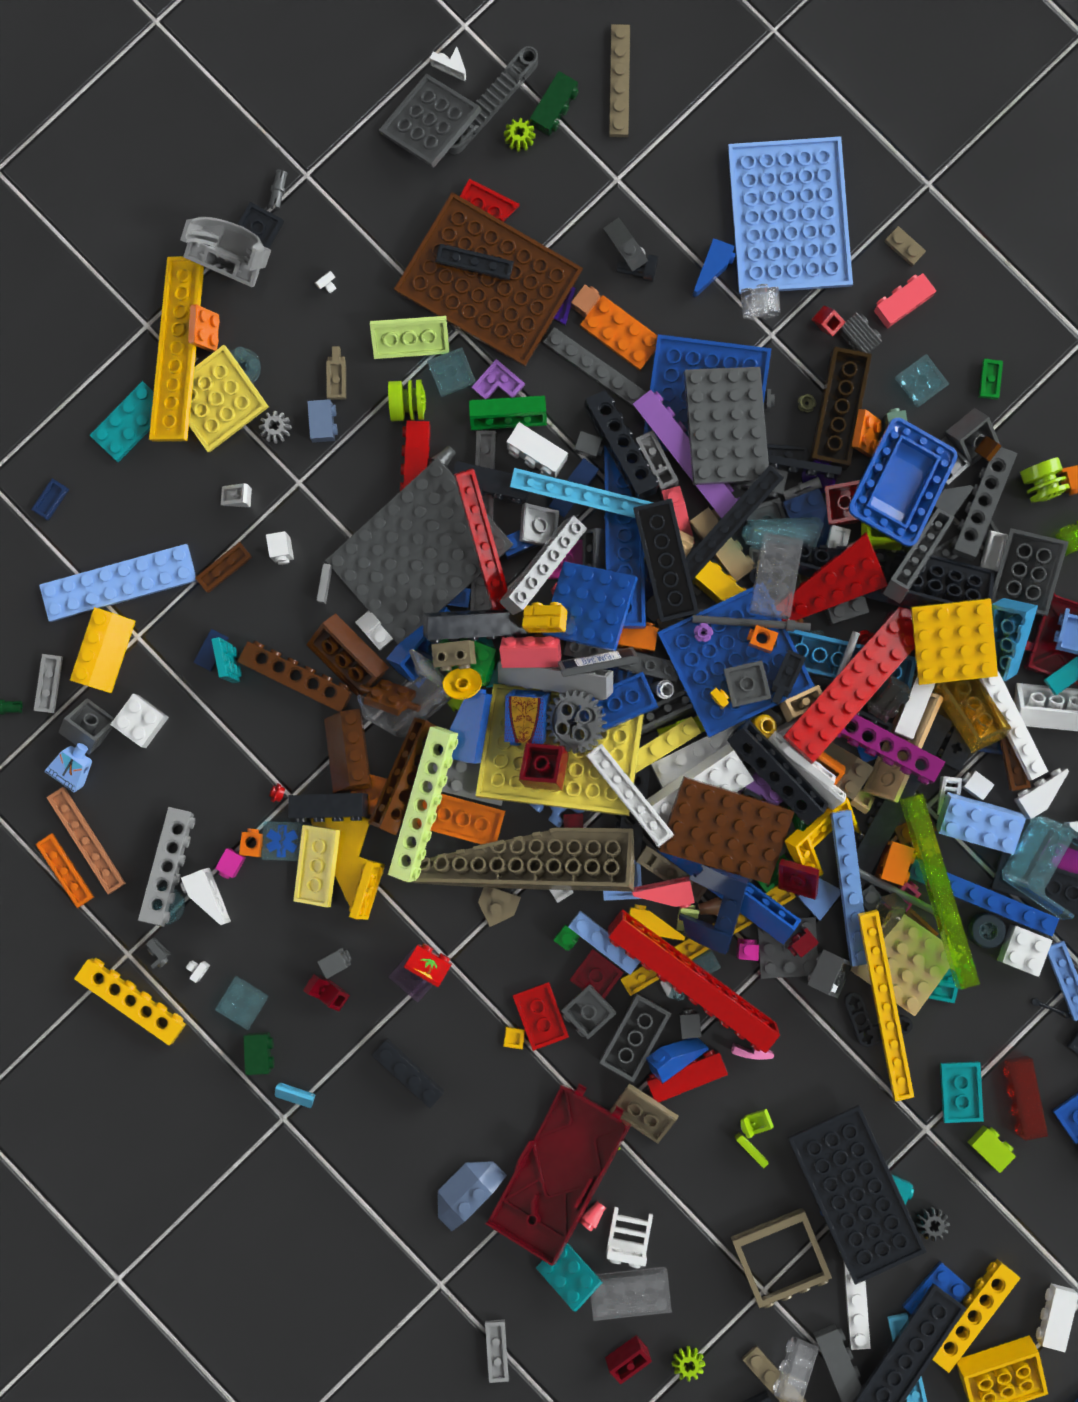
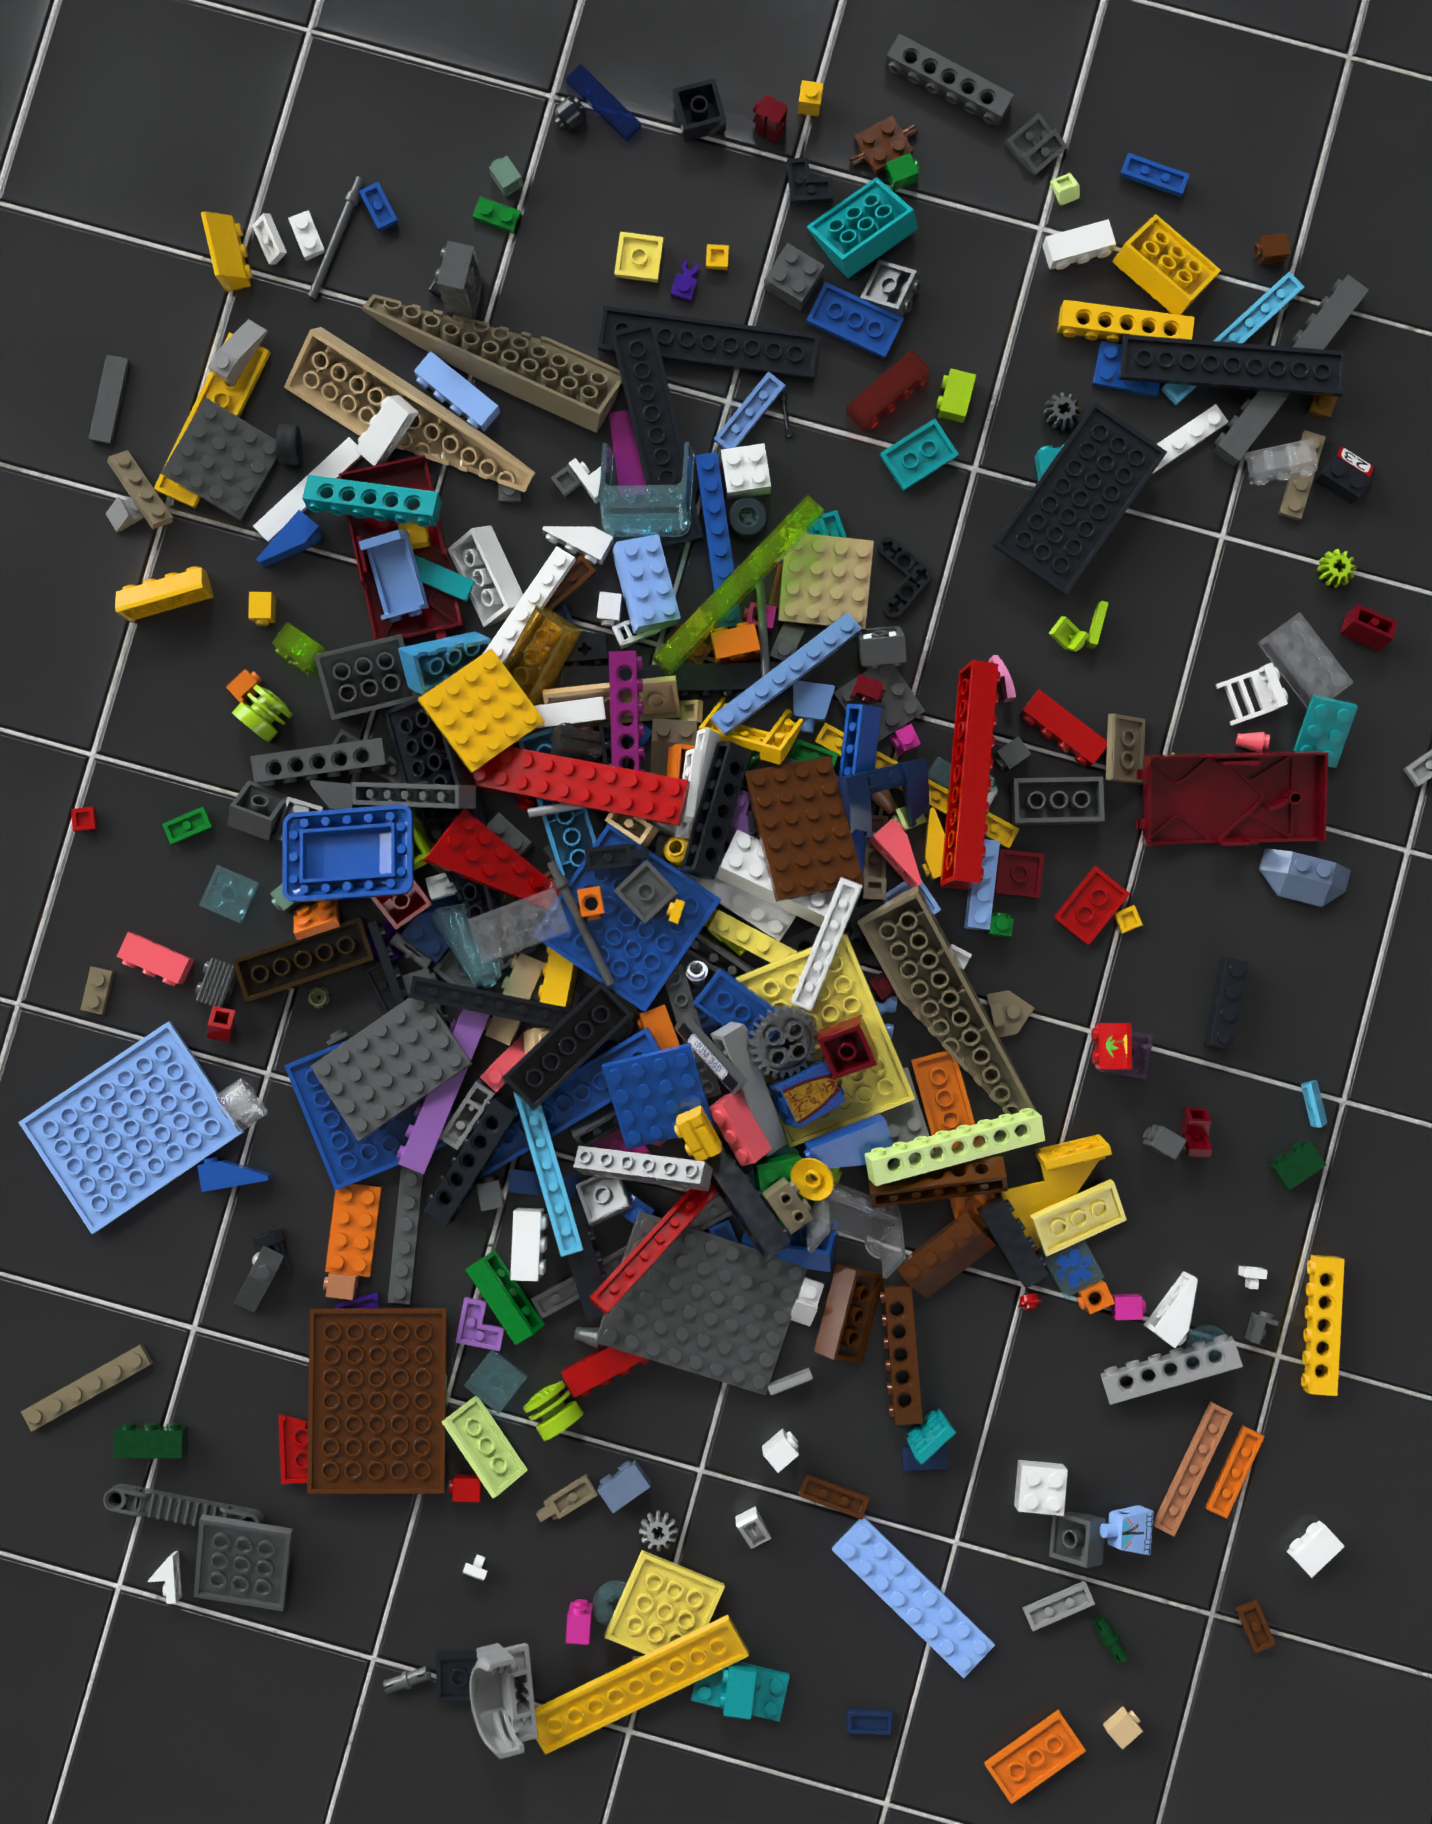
camera: 125 degrees left, 0 degrees up
yellow slope [70,607,136,693] -> none
orange plate [188,304,220,352] -> none
clear light blue plate [215,976,269,1030] -> none
reddish brown plate [359,679,421,716] -> none
black tile [435,243,514,281] -> none
lime gear [504,117,536,152] -> none
dark grey plate [561,984,617,1039] -> none
blue slope [646,1038,709,1084] -> none
medium lavender plate [694,623,713,642] -> none
dark tan window [731,1208,832,1308] -> none
dark red plate [778,859,819,900] -> none
yellow plate [857,910,914,1102] -> none
clear smoke slope [874,892,909,938] -> none
reddish brown tile [975,436,1002,462] -> none
white tile [980,530,1008,572] -> none
none -> red plate [71,807,98,832]
none -> red brick [449,1474,483,1502]
none -> dark pink brick [566,1599,593,1645]
none -> teal brick [719,1663,757,1719]

